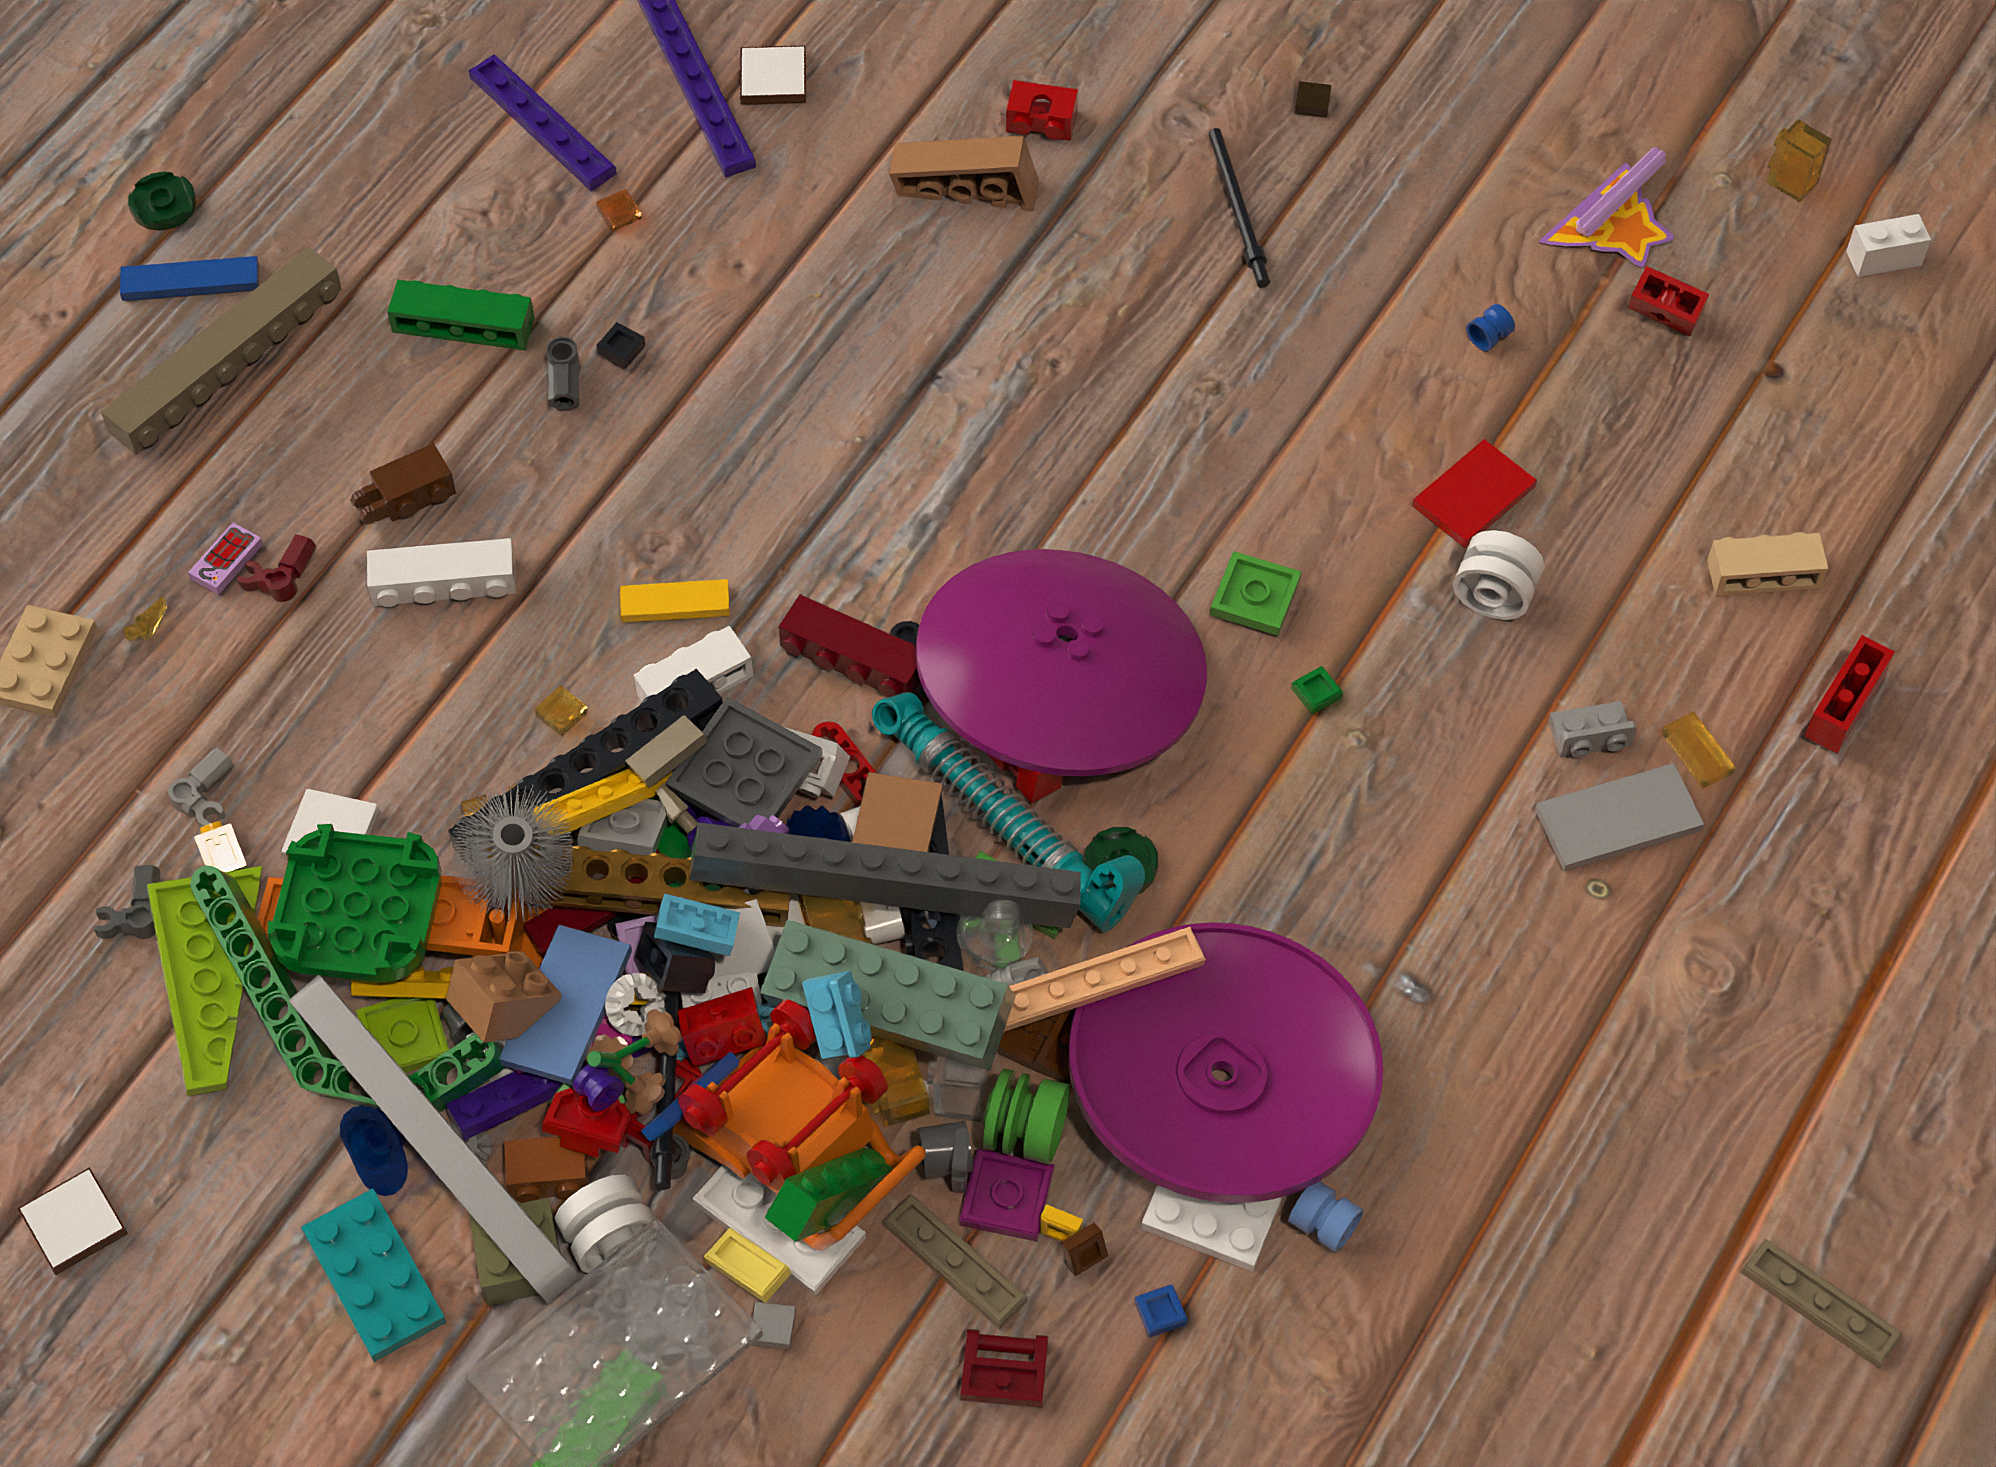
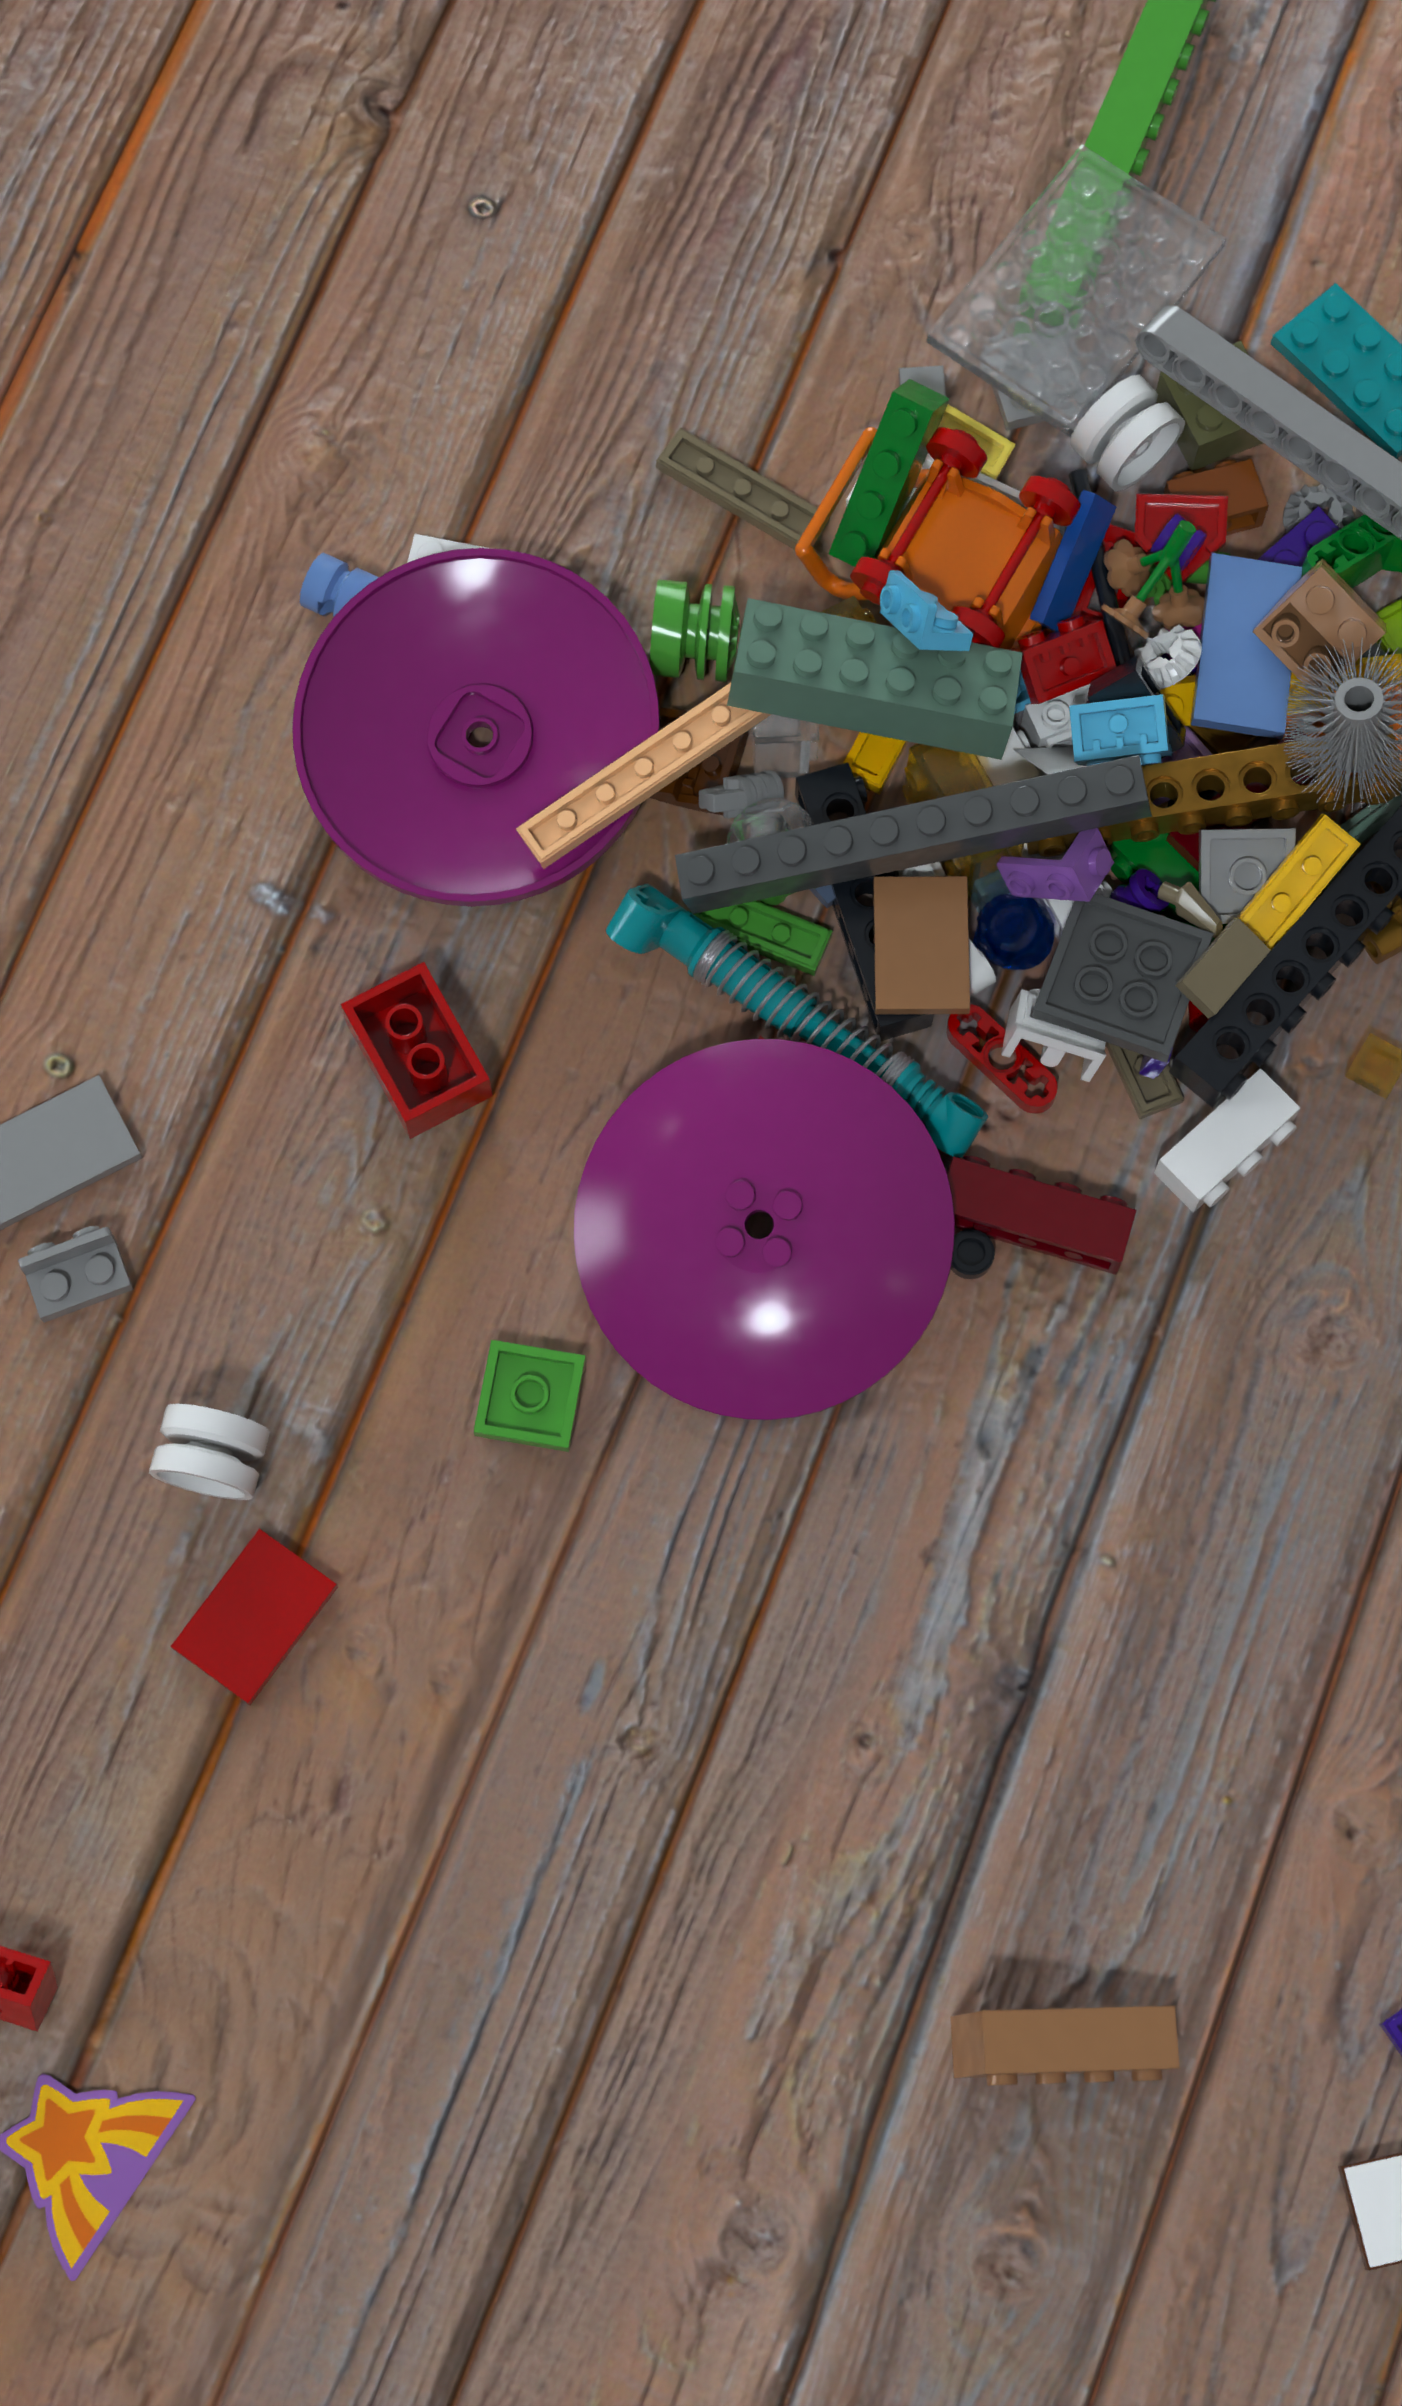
camera: 170 degrees right, 15 degrees up
yellow tile [620,579,730,623] -> none
dark grey piece [918,1121,973,1193] -> none
magenta tile [960,1149,1055,1242] -> none
dark red plate [960,1329,1049,1408] -> none
red brick [1006,80,1078,141] -> none
yellow tile [1040,1204,1083,1242] -> none
reddish brown tile [1061,1222,1108,1276] -> none
dark green tile [1084,827,1158,894] -> none
blue tile [1135,1284,1188,1338] -> none
black bar [1208,128,1270,288] -> none
green tile [1291,666,1343,715] -> none
dark brown tile [1295,81,1331,117] -> none
blue wheel [1466,304,1515,351] -> none
lavender axle [1576,147,1666,237] -> none
none -> red brick [340,962,493,1139]

